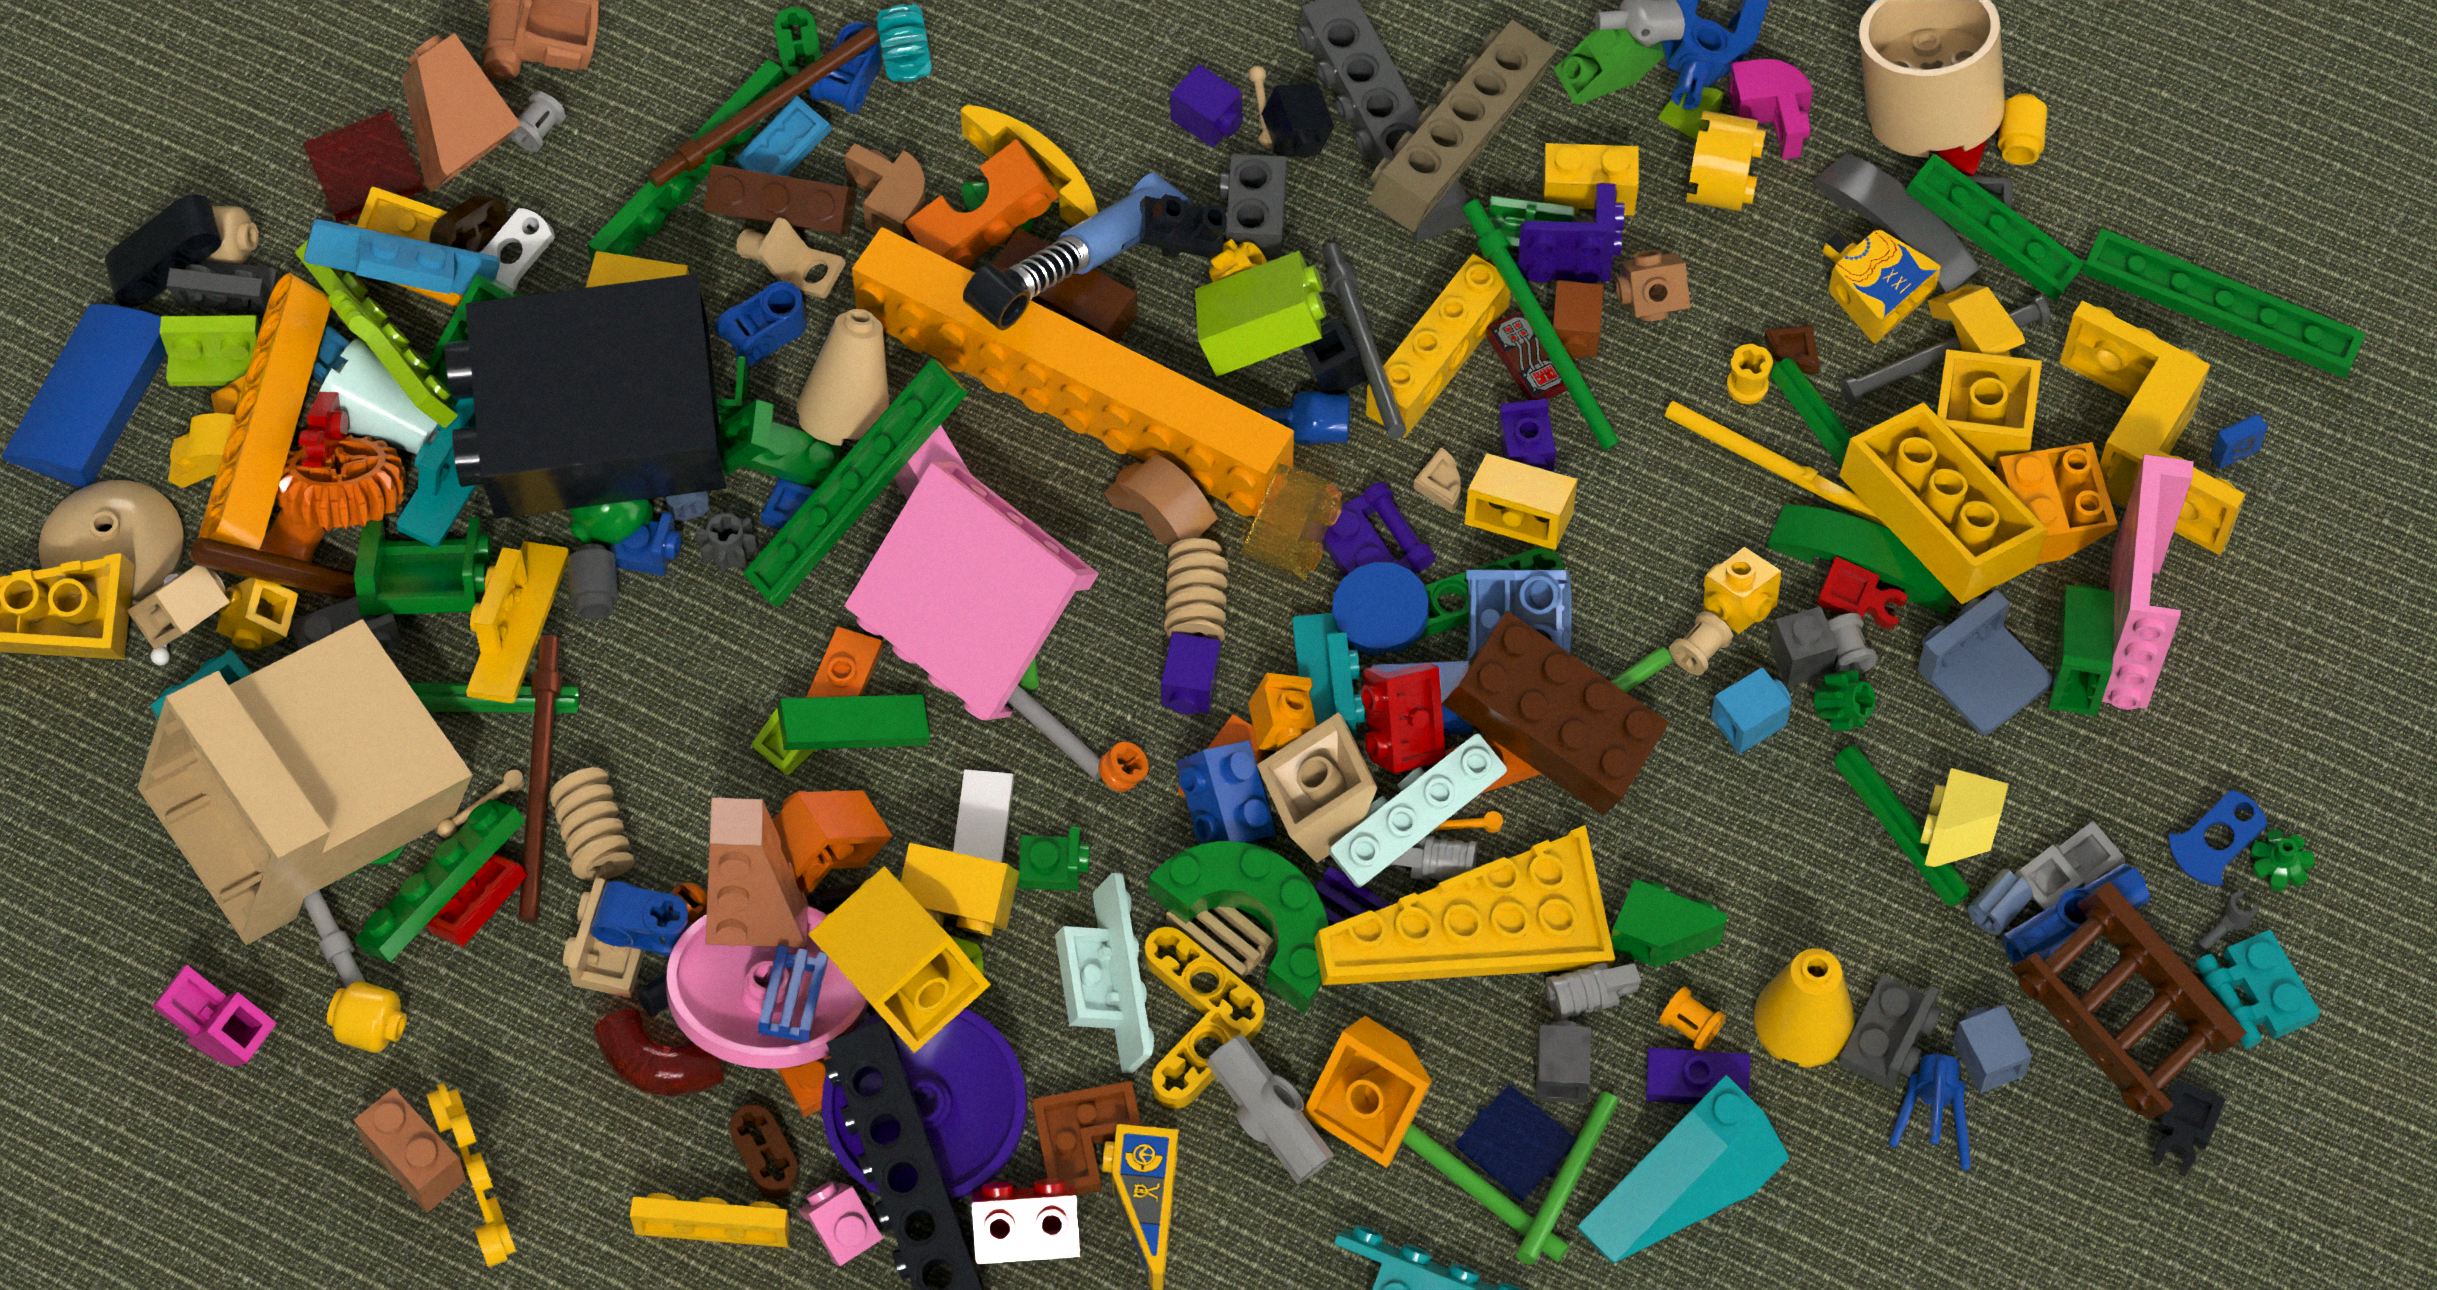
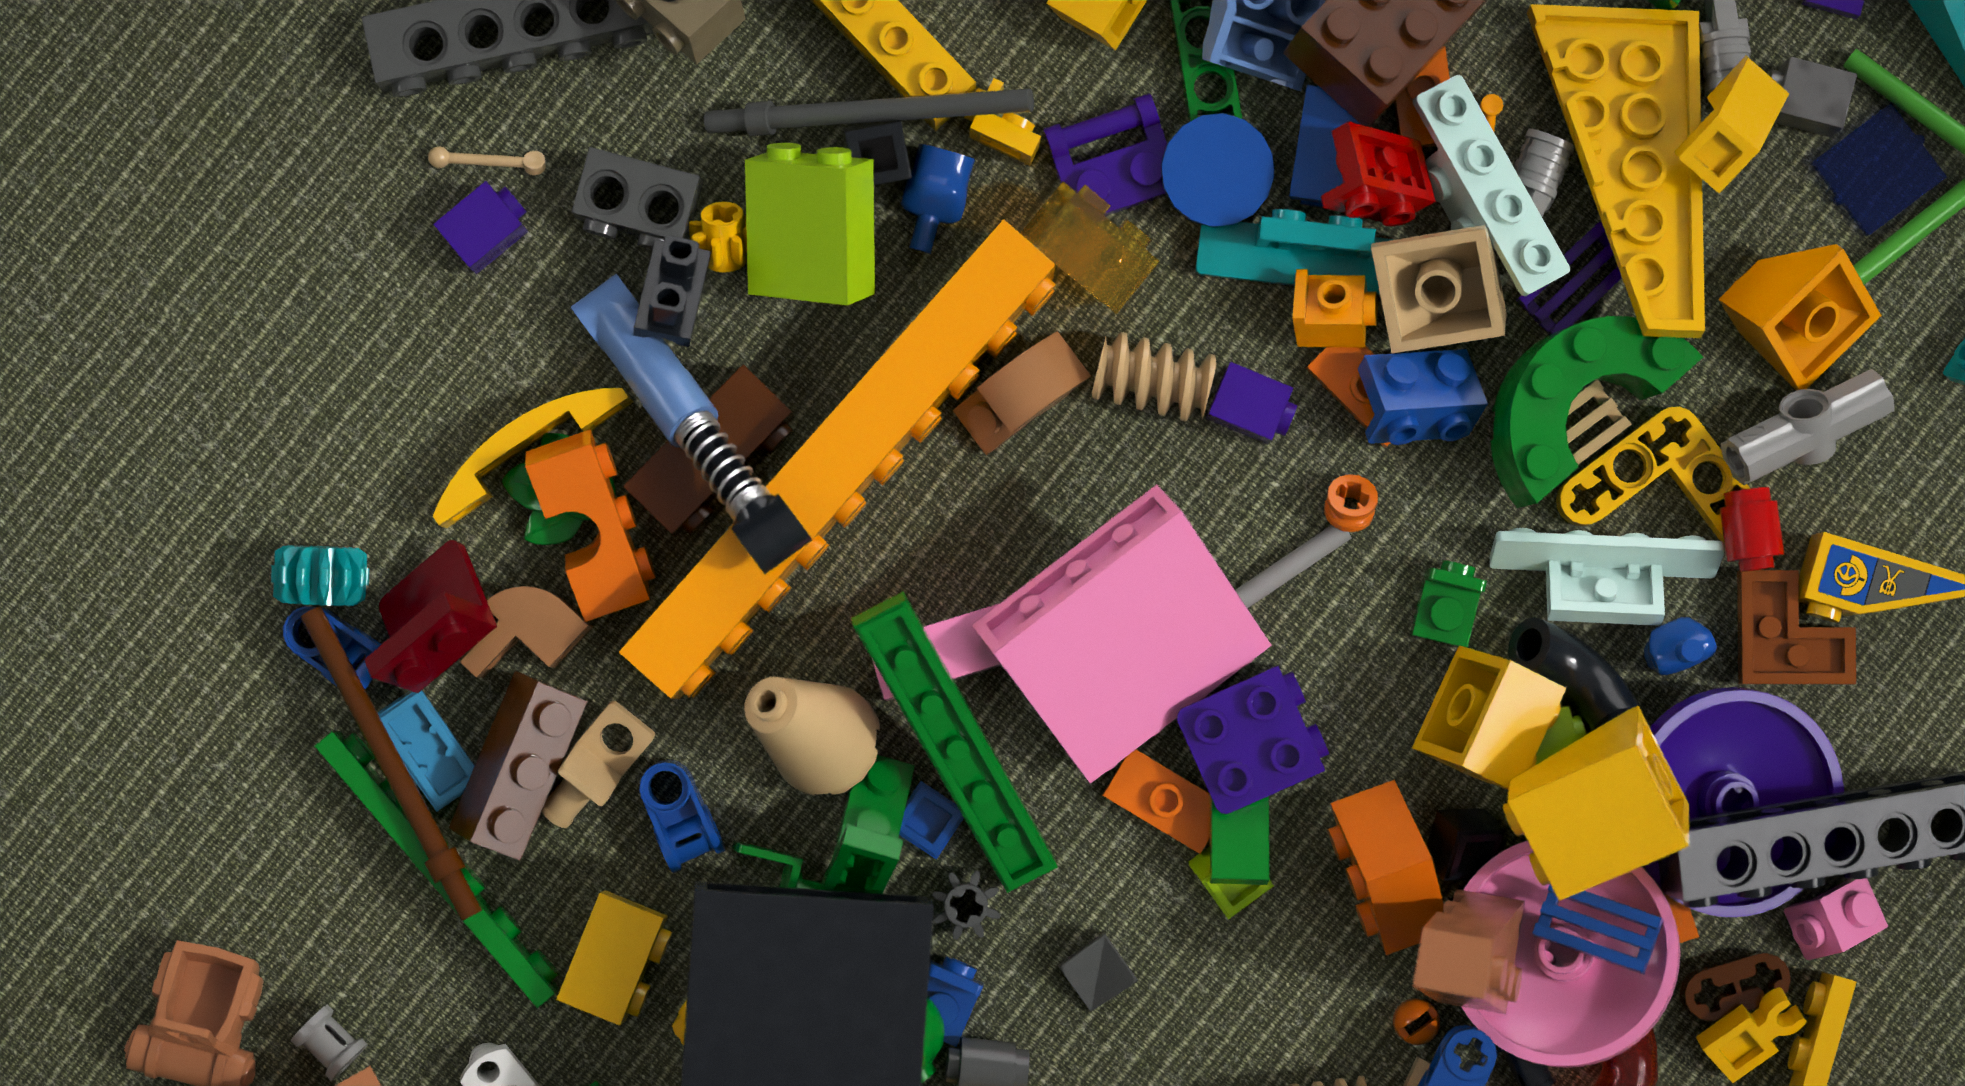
camera: 80 degrees left, 25 degrees up
green beam [774,7,822,91] -> none
white tile [953,769,1014,863] -> none
brick [972,1178,1080,1264] -> none
black brick [1261,83,1334,158] -> none
tan tile [1413,447,1461,513] -> none
none -> dark red bracket [364,540,497,693]
none -> yellow bracket [964,78,1041,166]
none -> dark grey slope [1058,932,1138,1011]
none -> dark purple bracket [1177,665,1329,814]
none -> black cylinder [1508,617,1646,732]
none -> blue piece [1644,617,1717,675]
none -> yellow slope [1674,55,1789,194]
none -> yellow plate [1696,987,1807,1083]
none -> red brick [1720,487,1785,572]

